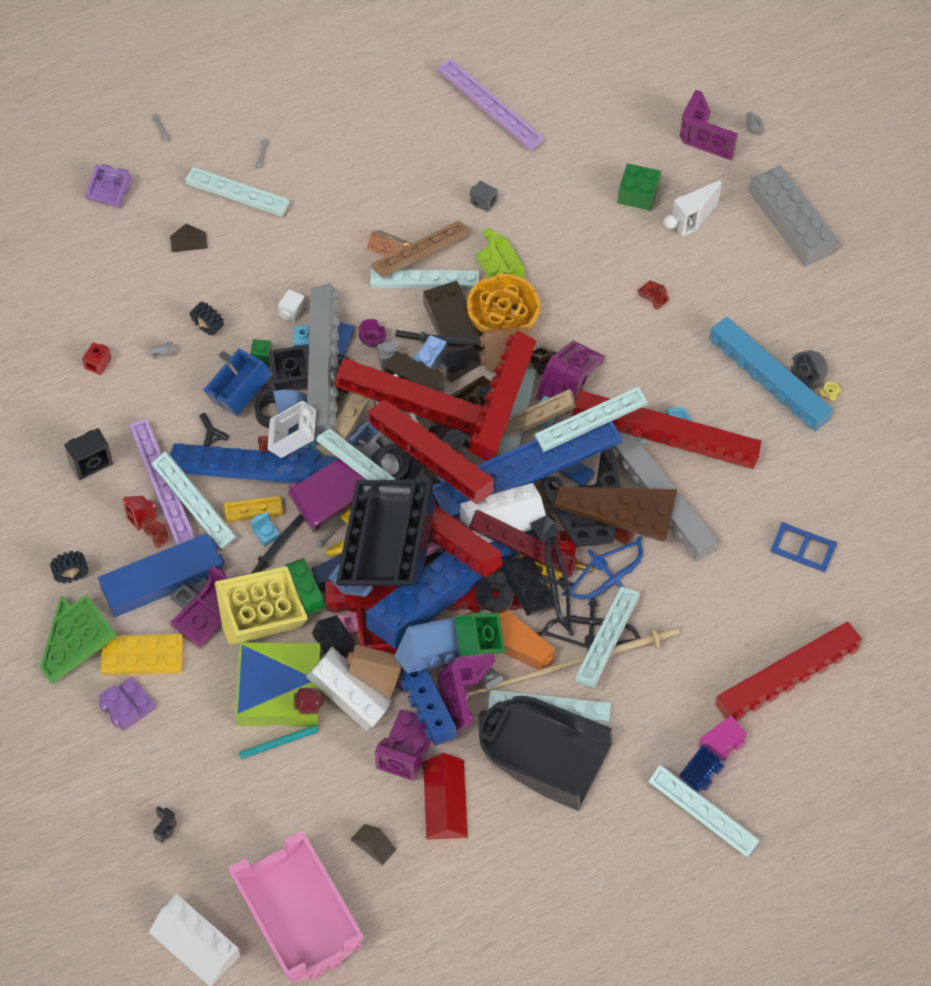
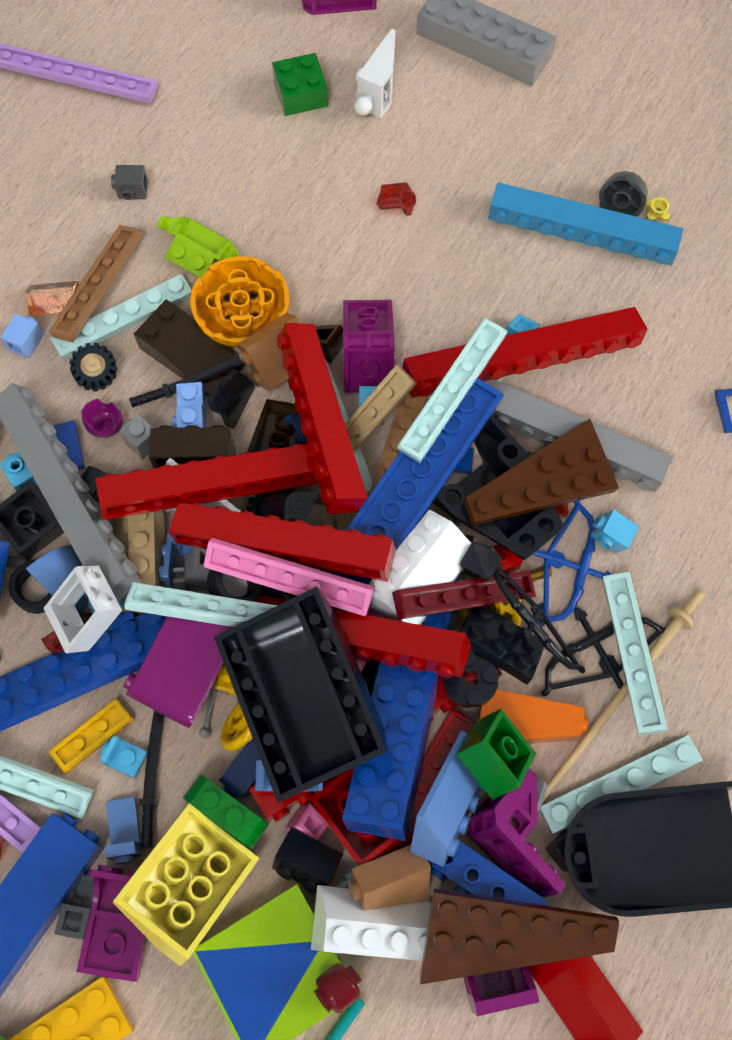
camera: 30 degrees left, 10 degrees up
none -> light blue brick [1,314,44,358]
none -> black wheel [69,343,117,391]
none -> medium blue bracket [104,797,142,865]
none -> bright pink plate [203,538,375,616]
none -> reddish brown wing [419,888,619,985]
none -> medium azure brick [591,510,639,553]

